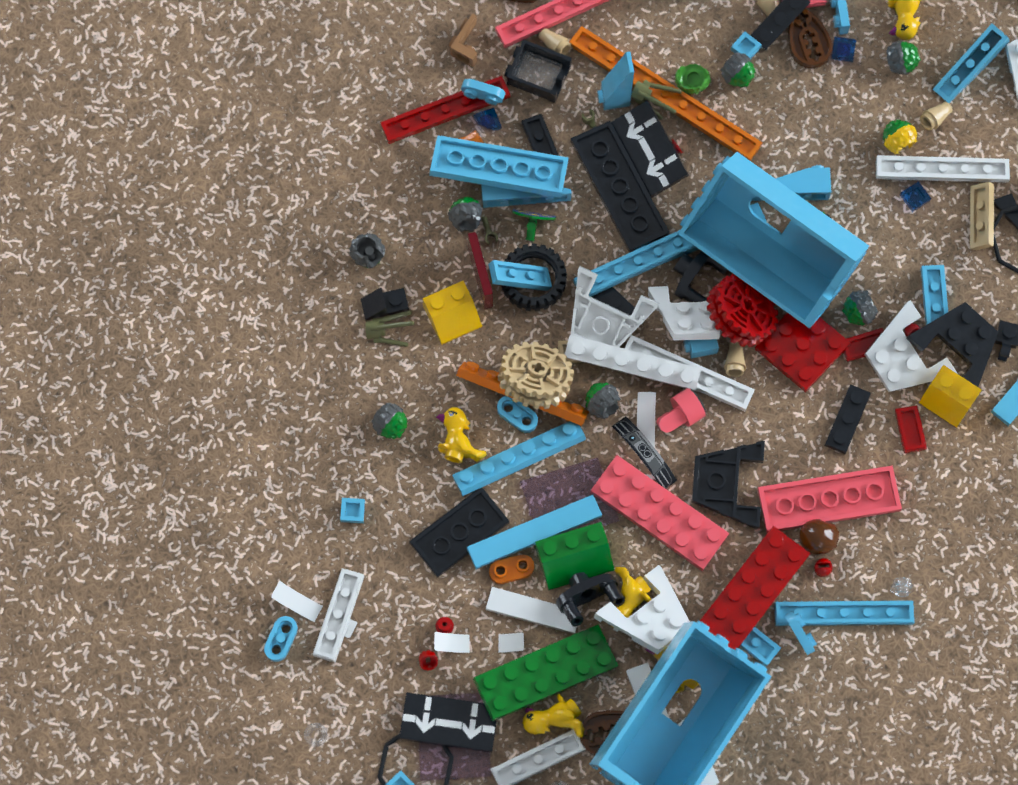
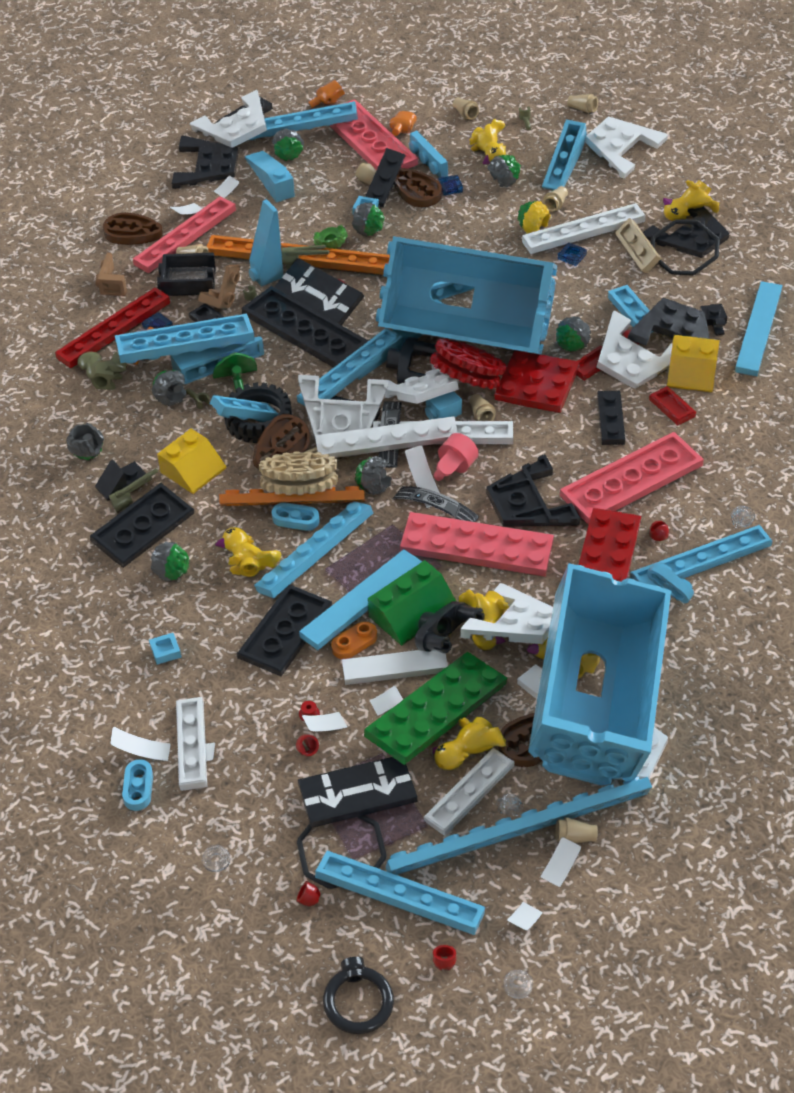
camera: 20 degrees left, 25 degrees down
medium azure plate [461,79,505,105] -> none
dark red tile [468,232,493,310] -> none
reddish brown hair [799,519,839,555] -> none
none -> olive animal [77,352,127,390]
none -> black tile [90,483,194,568]
none -> medium nougat bracket [198,265,240,309]
none -> reddish brown piece [252,414,311,469]
none -> sticker [379,401,402,468]

